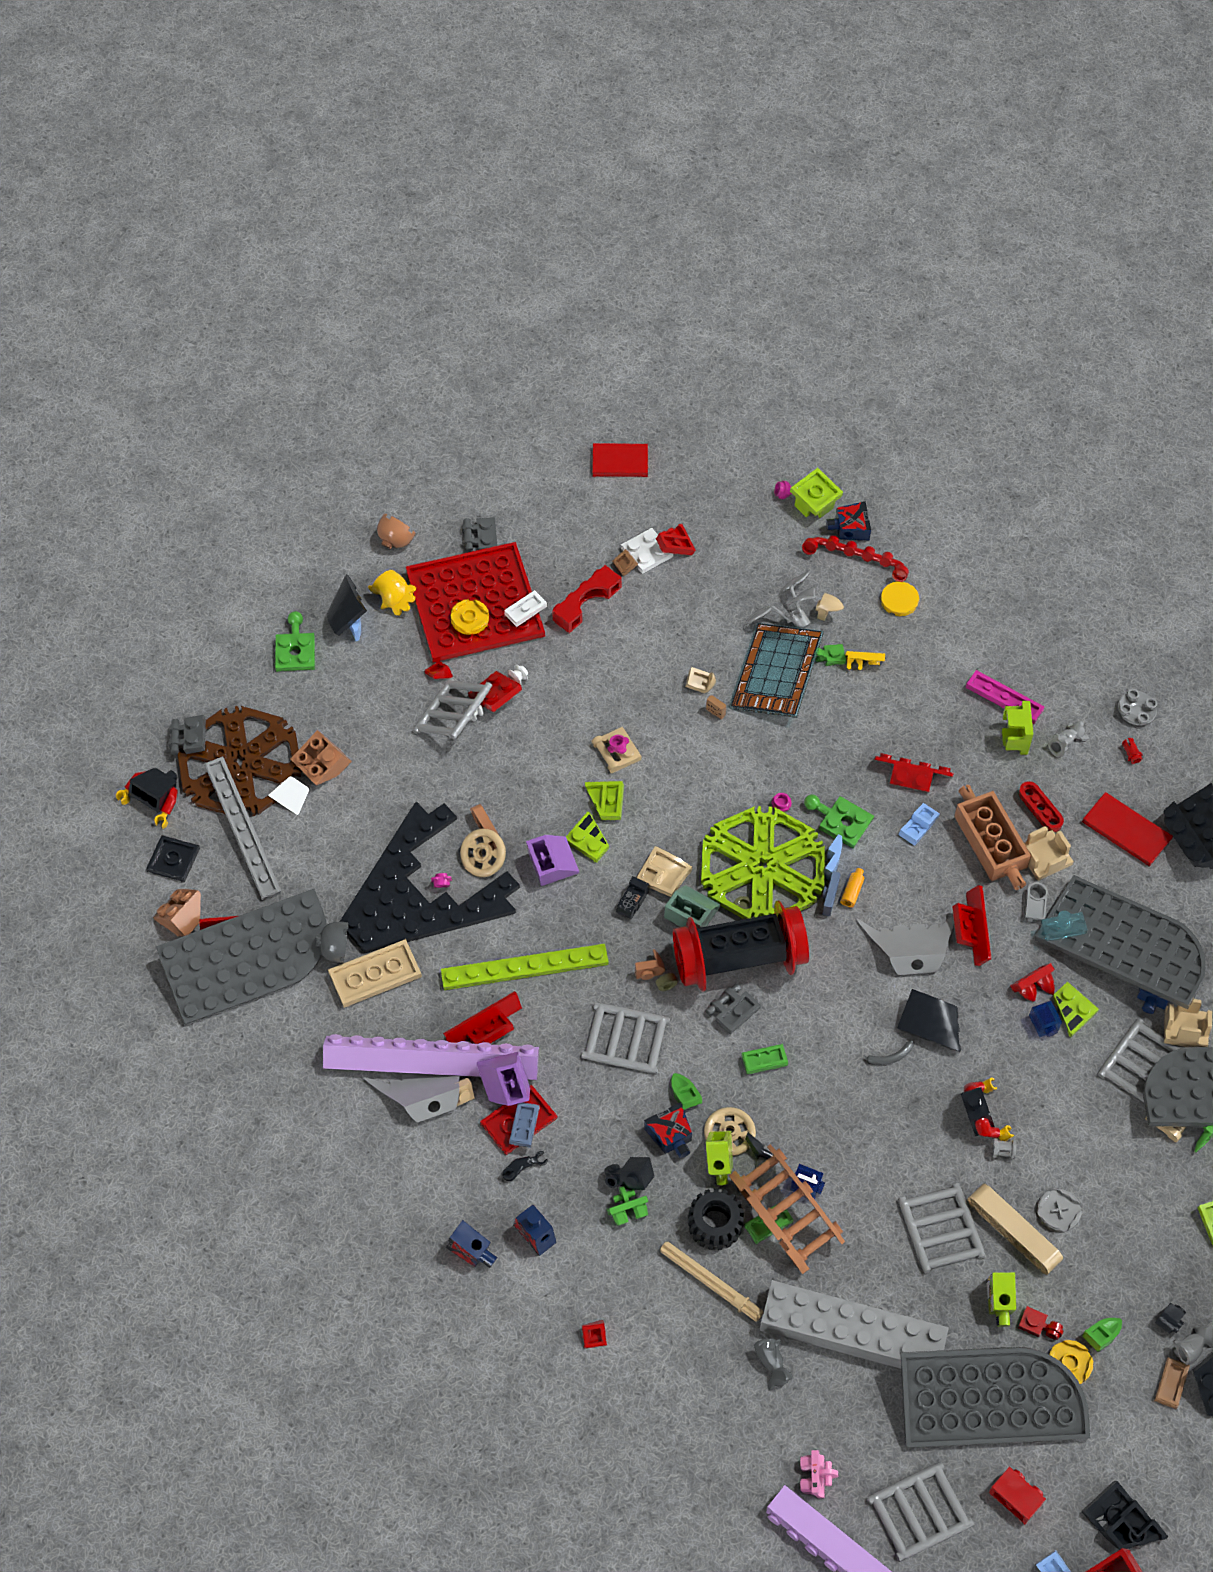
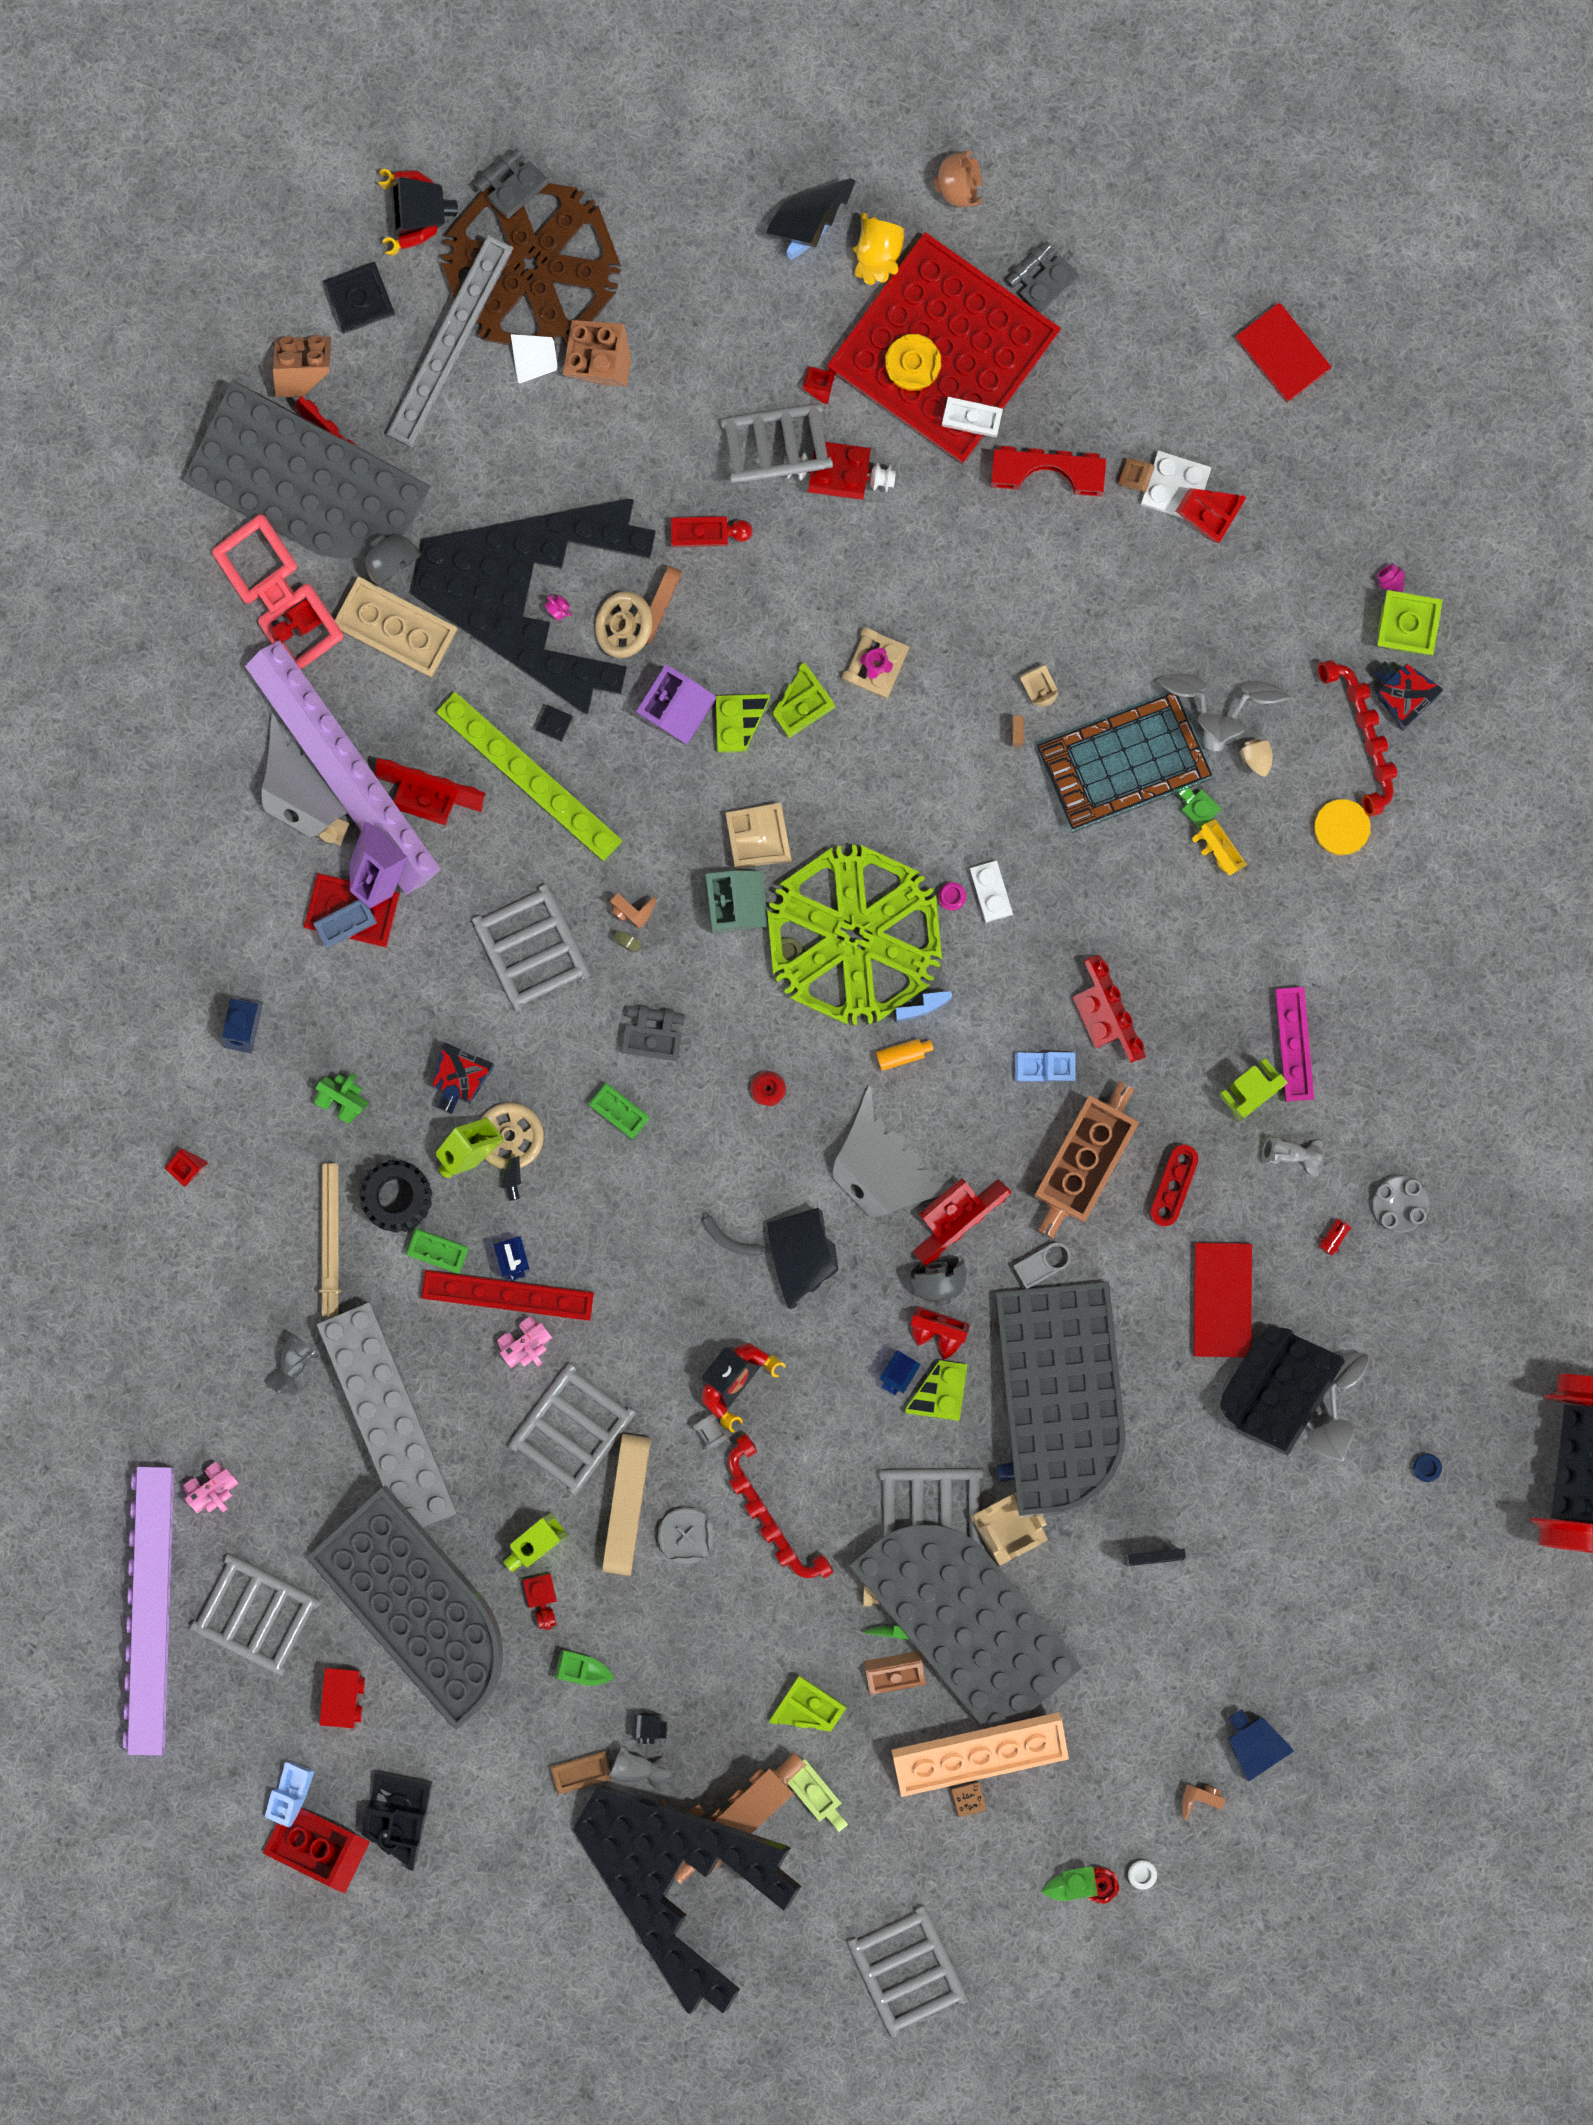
camera: 50 degrees right, 25 degrees up
bright green plate [275,611,315,671] -> none
dark blue torso [446,1220,498,1268] -> none
black arm [502,1151,548,1181] -> none
black brick [604,1157,655,1190] -> none
black leg [616,876,649,919] -> none
bright green plate [671,1073,702,1110] -> none
brick [673,901,809,992] -> none
nougat fence [729,1144,845,1274] -> none
bright green plate [804,794,874,849] -> none
sand blue plate [822,871,841,916] -> none
tan panel [1024,826,1074,881] -> none
clear light blue tile [1041,911,1087,941] -> none
yellow tile [1049,1340,1093,1384] -> none
none -> coral bar [212,514,343,670]
none -> red plate [271,599,323,644]
none -> red tile [421,1270,594,1321]
none -> bright pink hips [497,1317,552,1368]
none -> black plate [536,705,573,742]
none -> red plate [671,516,753,548]
none -> red bar [728,1433,834,1579]
none -> red plate [750,1071,786,1107]
none -> dark grey cylinder [908,1256,966,1306]
none -> white plate [970,861,1013,923]

